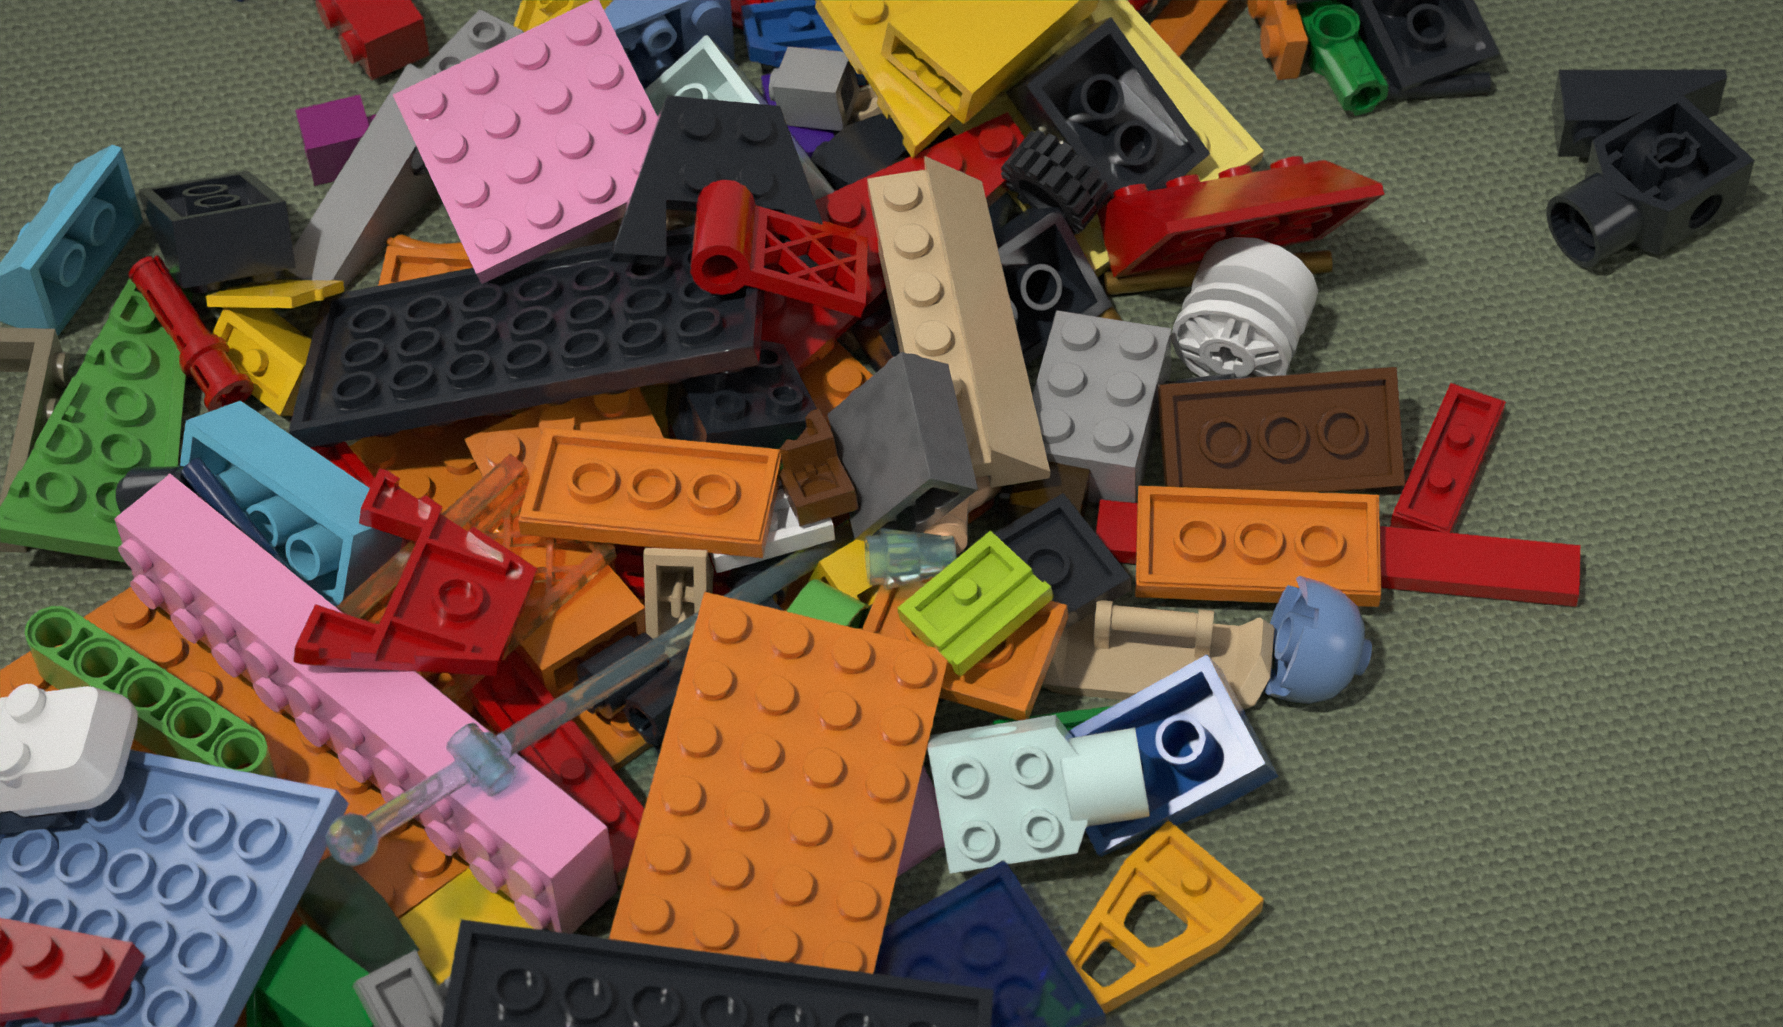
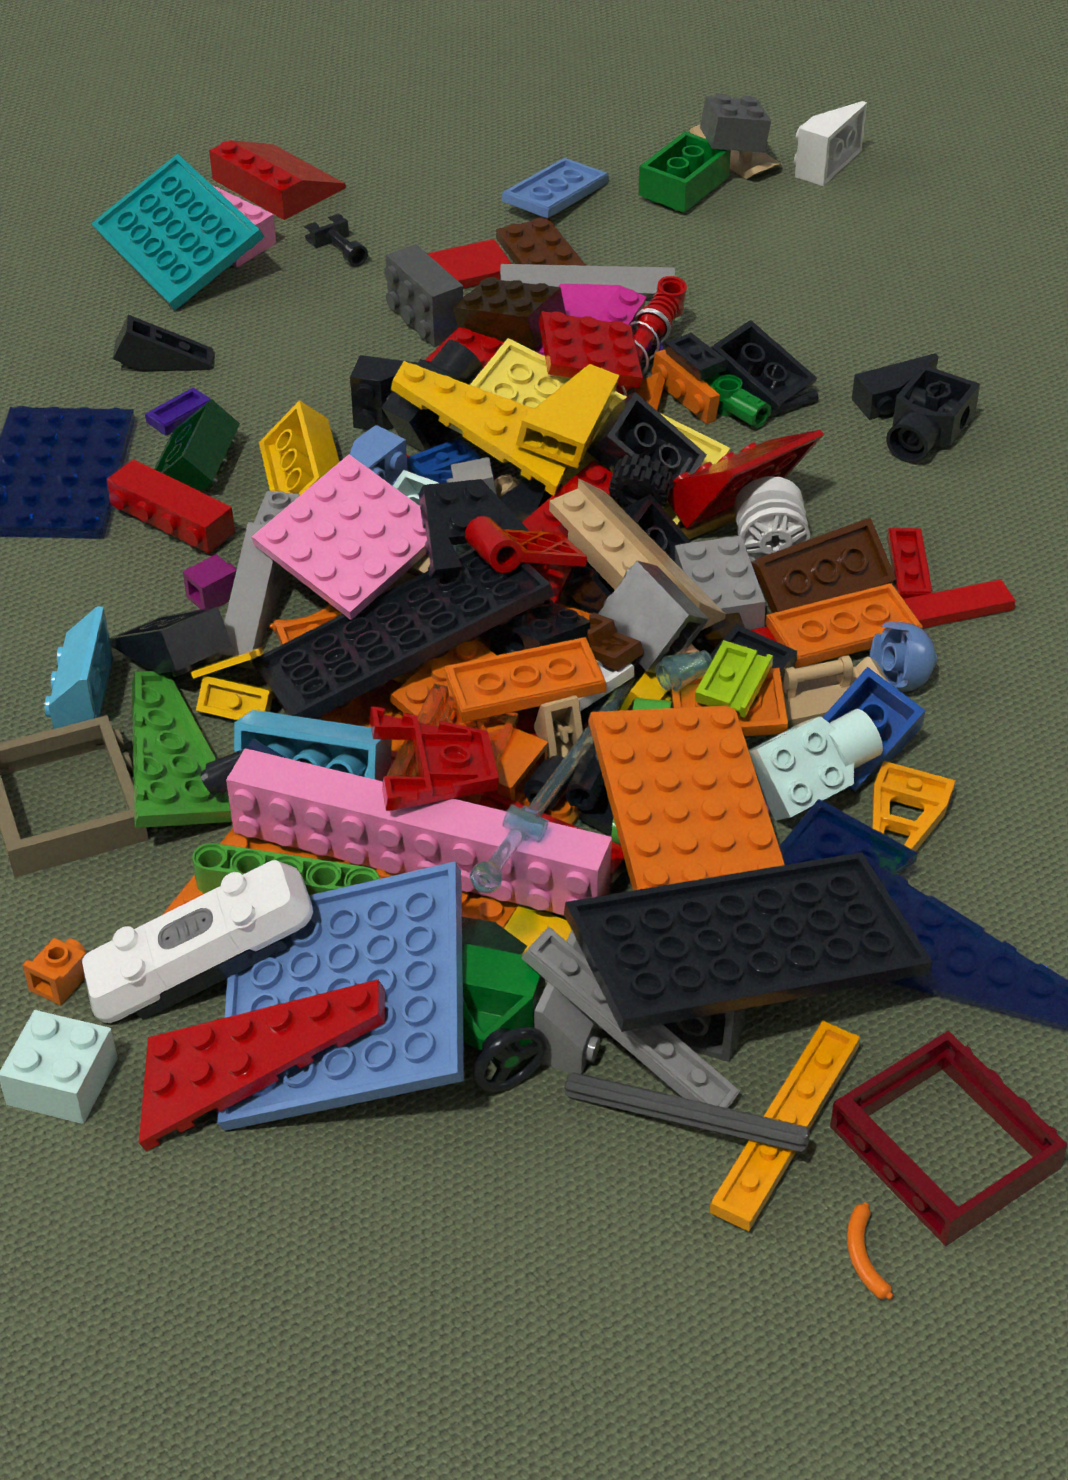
camera: 25 degrees left, 10 degrees down
red pin [129,255,254,412] -> none

